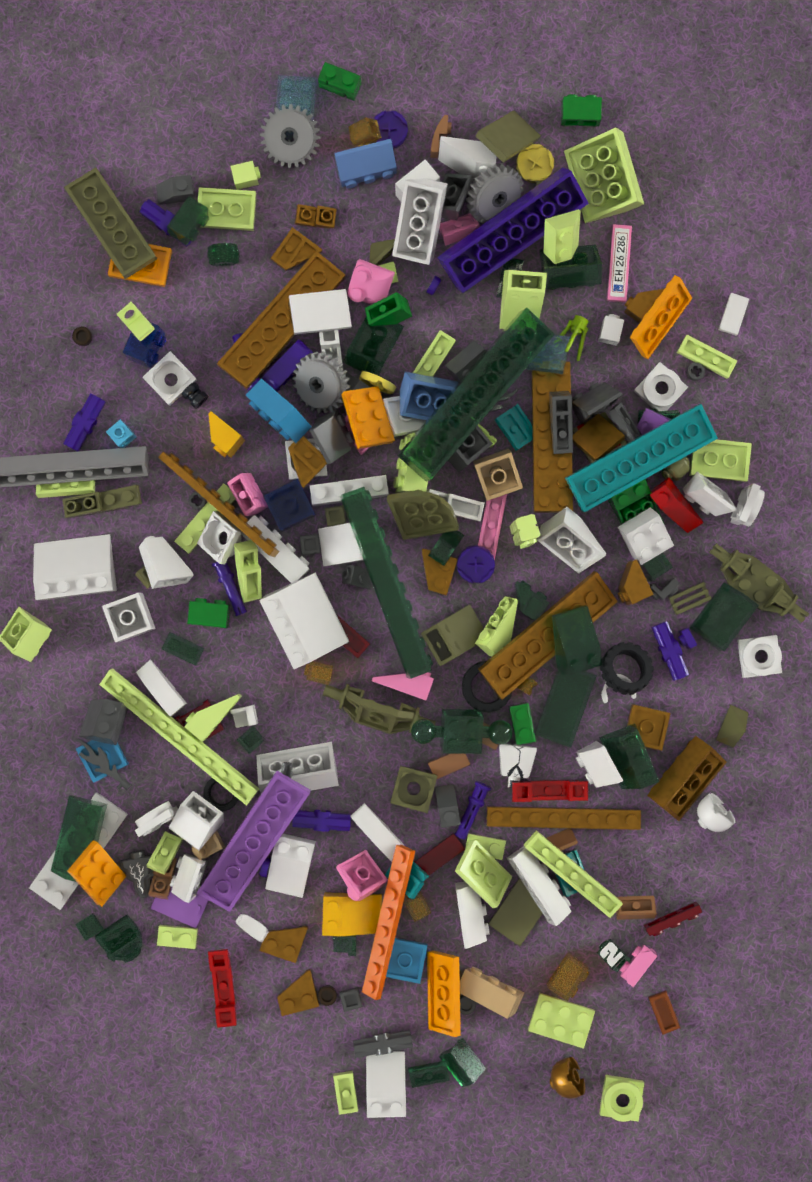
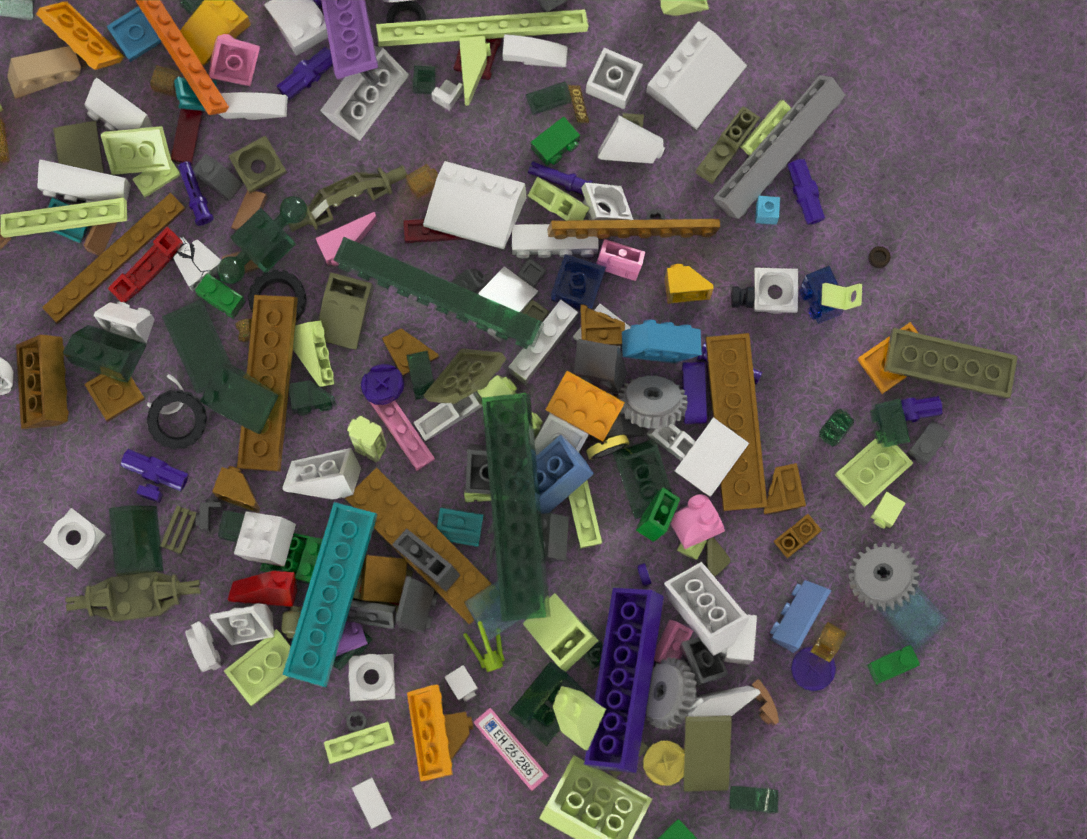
camera: 135 degrees right, 10 degrees down
yellowish green plate [174,483,236,554] -> none
dark grey tile [460,995,476,1015] -> none
tan slope [473,449,523,501] -> none
olive slope [716,705,748,748] -> none
none -> clear yellow sticker [568,85,589,123]
none -> clear green slope [729,786,778,814]

